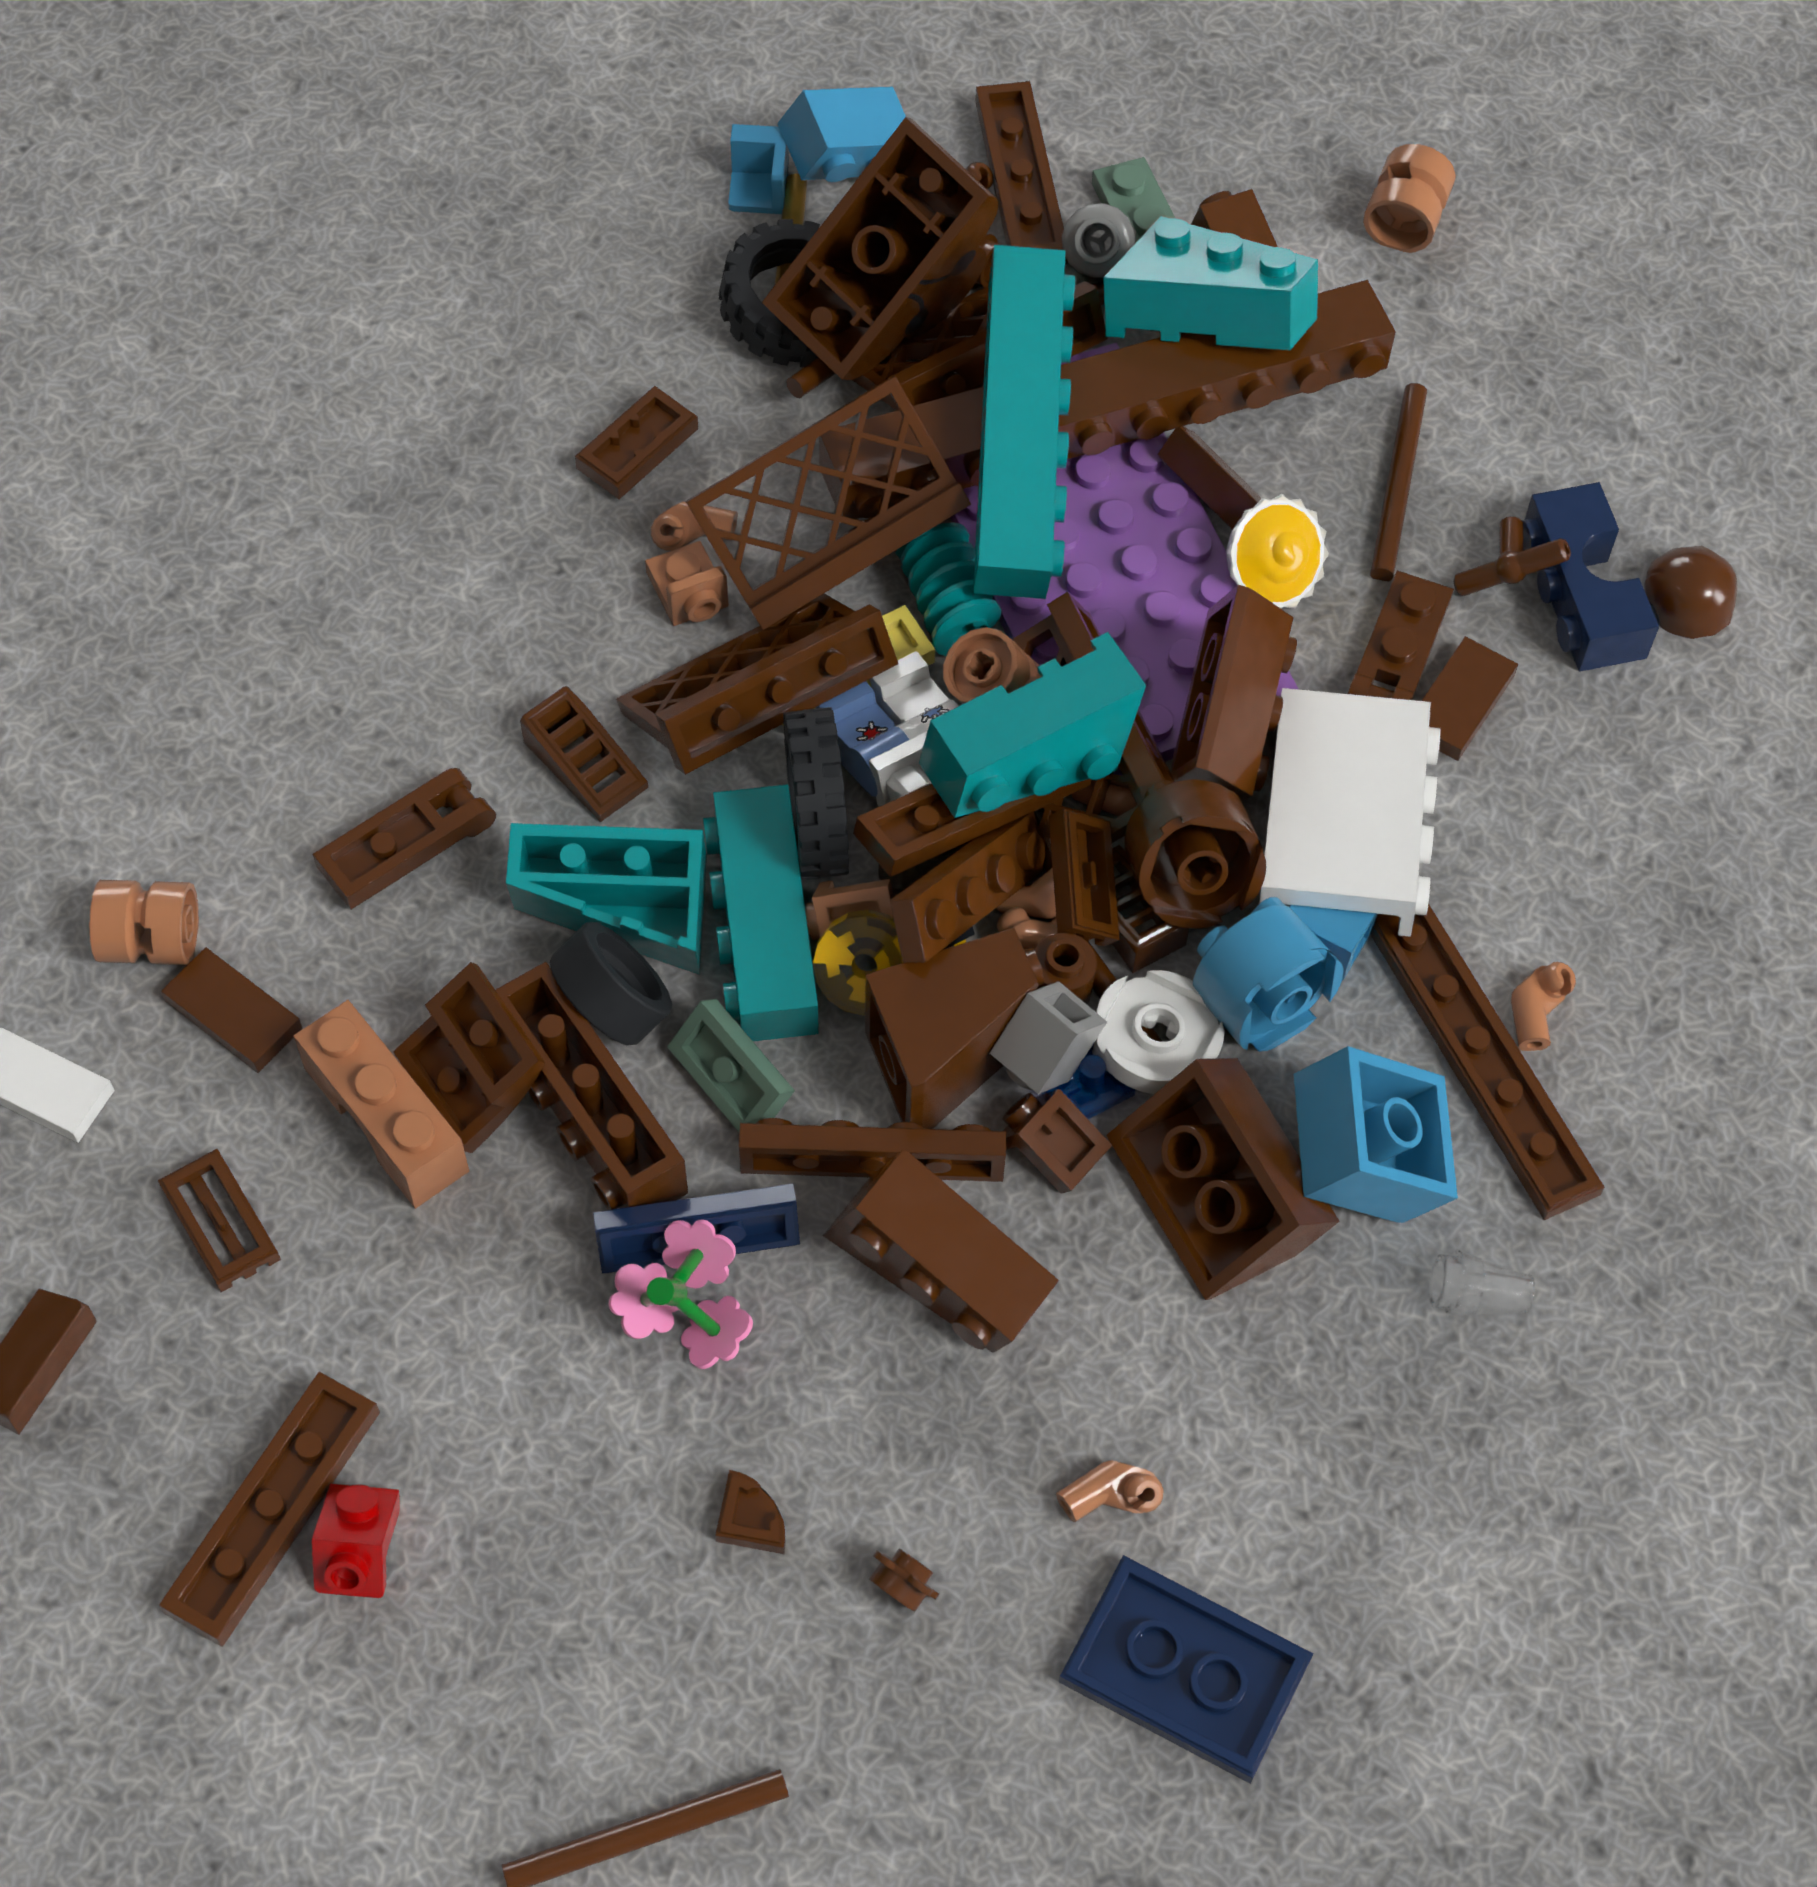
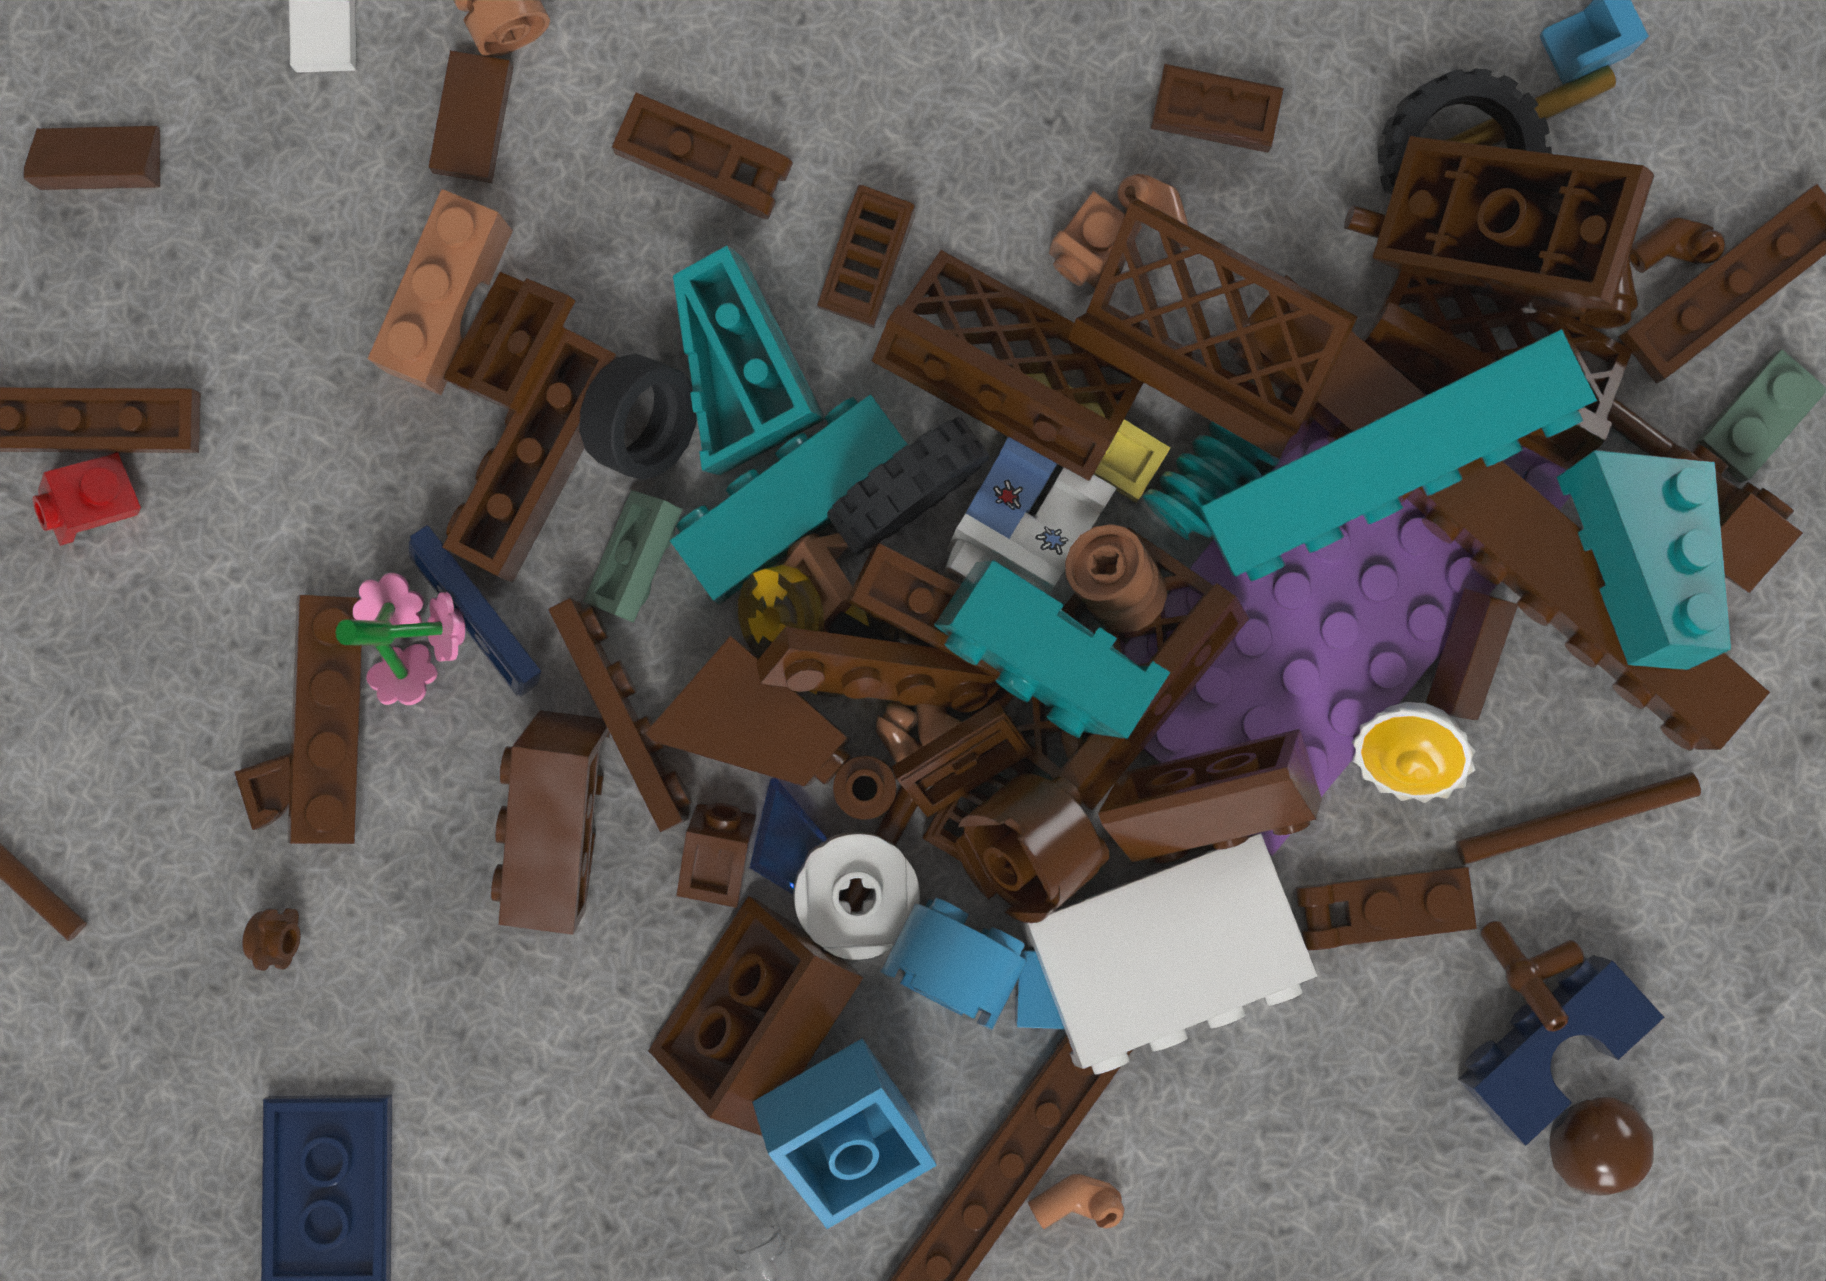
camera: 65 degrees right, 25 degrees up
reddish brown tile [158,1149,281,1293] -> none
dark azure brick [777,87,906,182] -> none
light grey brick [990,981,1107,1094] -> none
nougat arm [1056,1460,1164,1522] -> none
light grey head [1062,203,1136,278] -> none
reddish brown tile [1422,636,1518,761] -> none
none -> reddish brown plate [287,595,362,844]

